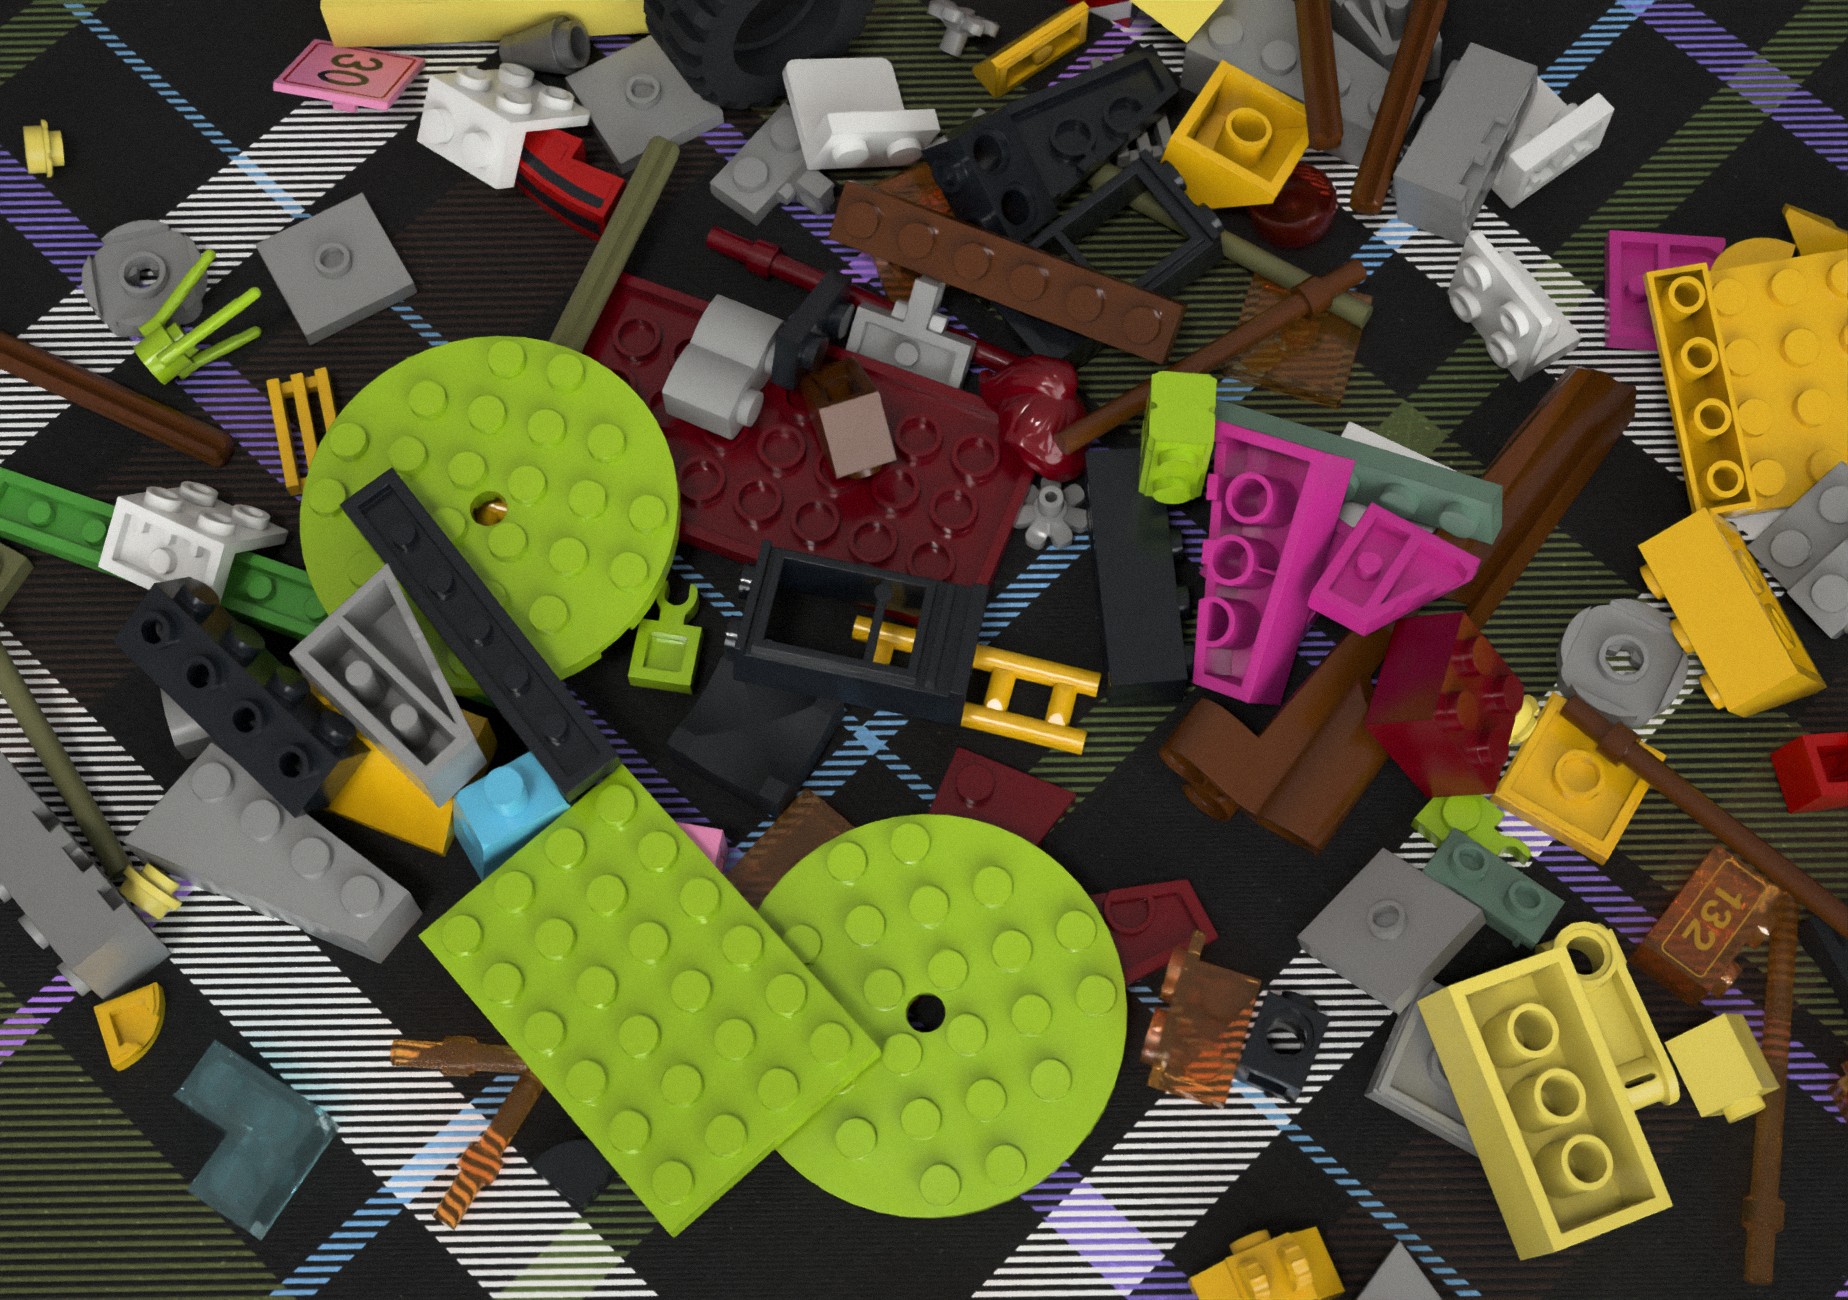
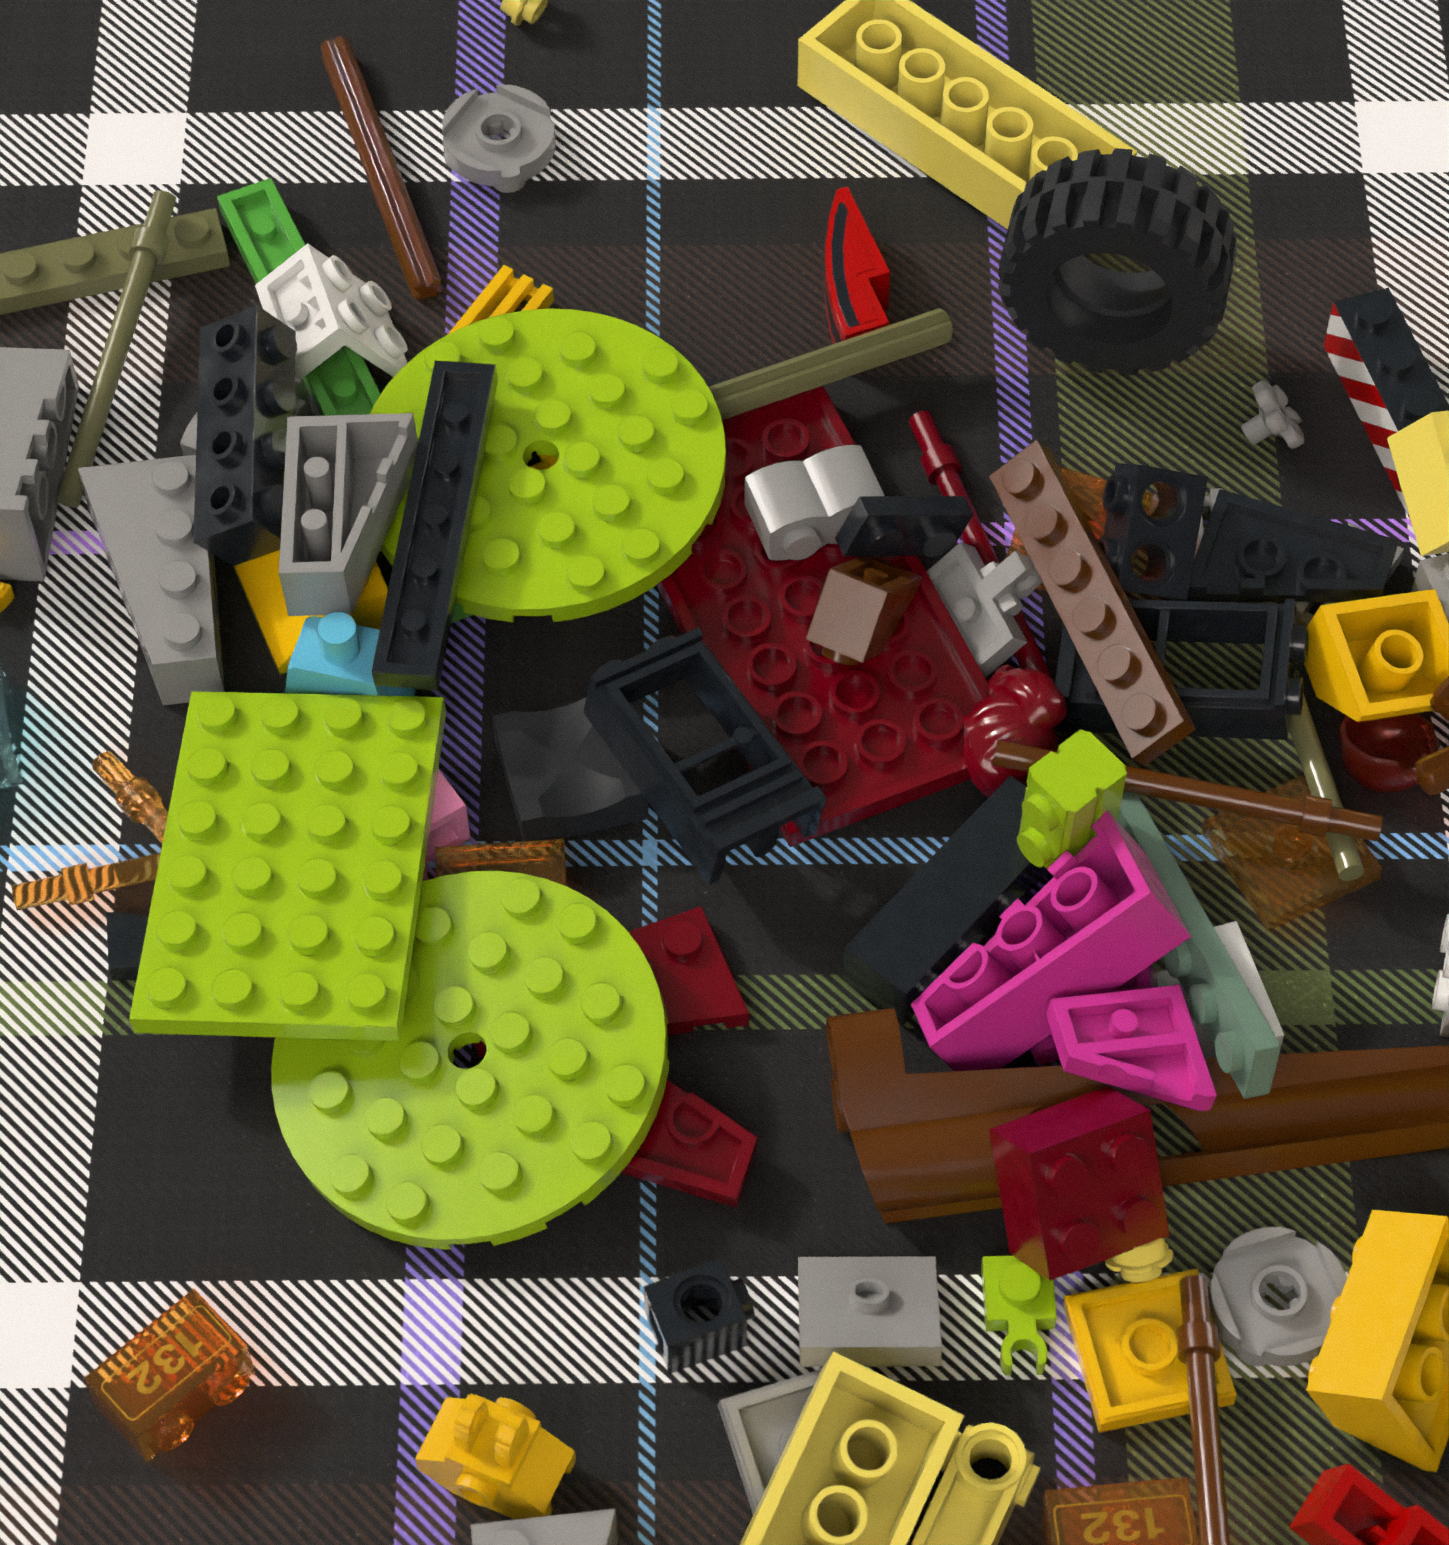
camera: 45 degrees right, 10 degrees down
light yellow plate [118,862,182,921] -> none
lime plant [133,249,262,385] -> none
light grey plate [255,193,417,345] -> none
bright pink piece [273,39,425,113] -> none
white bracket [417,63,591,189] -> none
flat silver cone [499,16,590,75] -> none
light grey plate [565,35,724,175] -> none
lime plate [628,580,704,694] -> none
light grey hinge [710,103,835,226] -> none
white bracket [782,57,940,170] -> none
yellow bar [852,615,1102,755] -> none
yellow slope [972,1,1089,99] -> none
light grey plant [1015,477,1087,550] -> none
clear orange bracket [1139,929,1262,1110] -> none
sand green hinge [1422,827,1565,951] -> none

